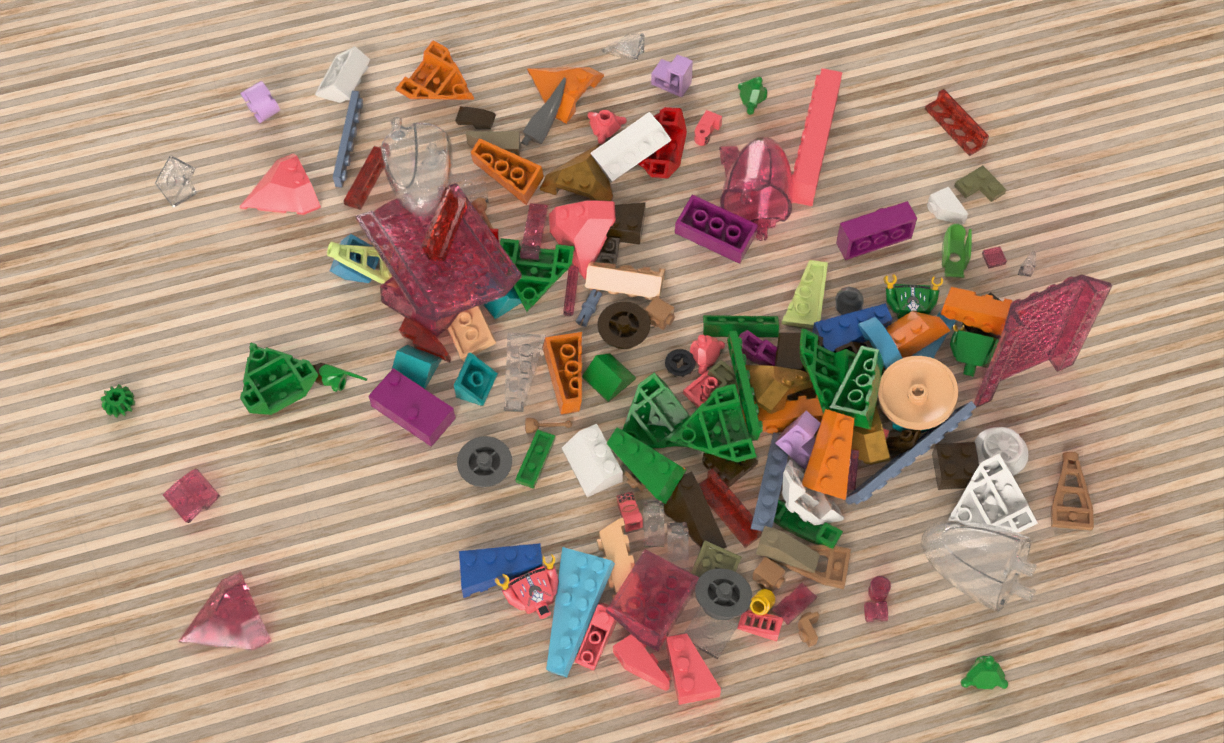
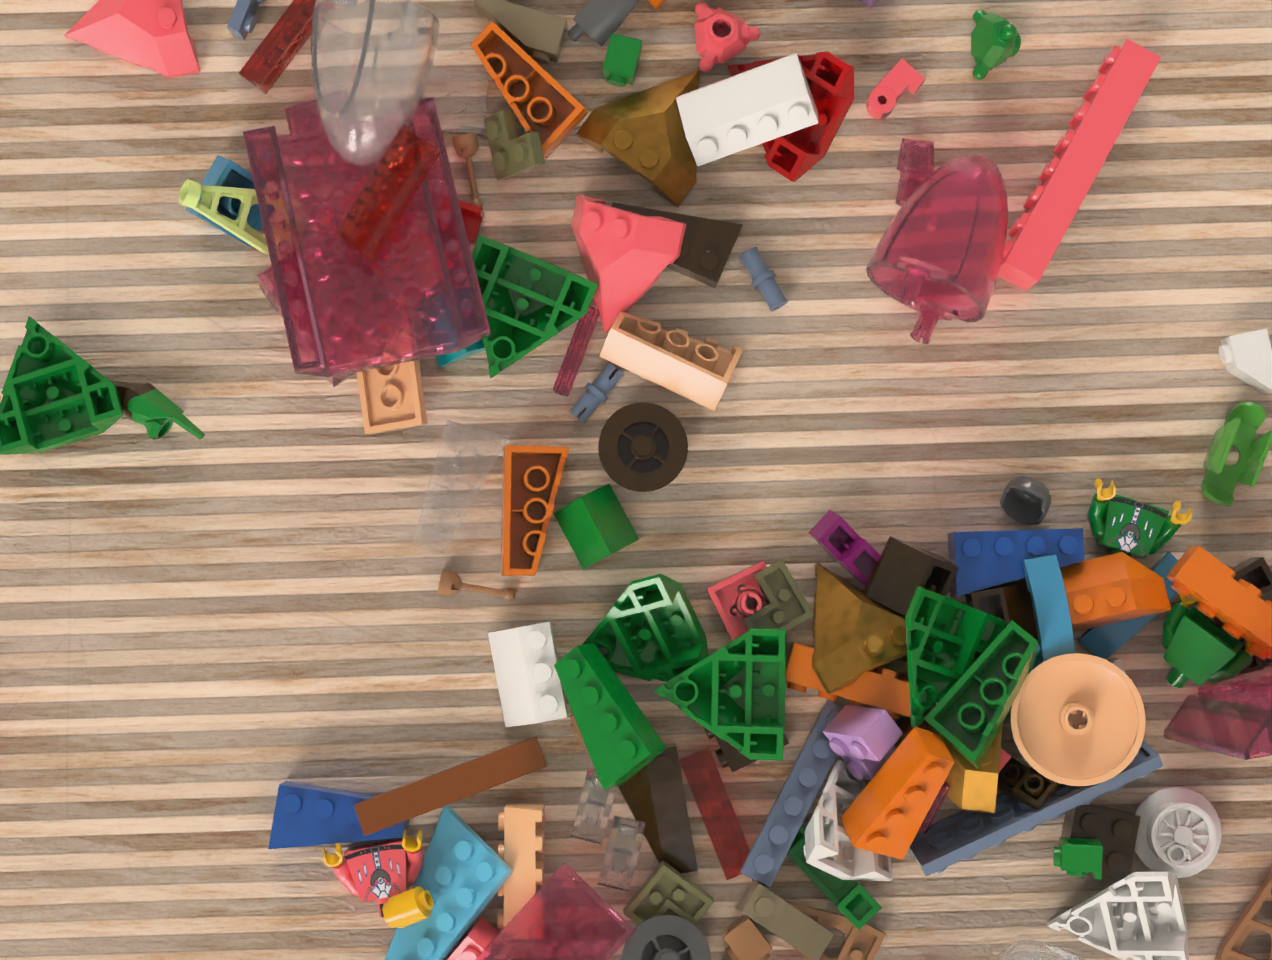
camera: 10 degrees right, 25 degrees up
magenta brick [368,368,456,447] -> none
teal slope [392,345,442,389] -> none
clear red slope [399,317,451,363] -> none
teal slope [454,352,498,406] -> none
dark grey wheel [457,436,512,487] -> none
green plate [515,429,556,489] -> none
clear pink tile [520,203,548,260] -> none
dark brown slope [597,237,620,265] -> none
coral leg [616,492,643,532] -> none
medium nougat brick [645,296,675,330] -> none
black gear [665,349,695,377] -> none
magenta brick [675,194,758,264] -> none
coral rock [690,335,725,375] -> none
green slope [703,315,779,338] -> none
green plate [727,330,763,441] -> none
yellowish green wing [782,260,828,329] -> none
magenta brick [836,201,917,260] -> none
none -> dark orange tile [353,736,547,836]
none -> yellow brick [382,886,434,928]
none -> olive plate [484,110,545,180]
none -> green brick [602,33,642,87]
none -> sand blue pin [739,247,788,312]
none -> green brick [1053,837,1103,880]

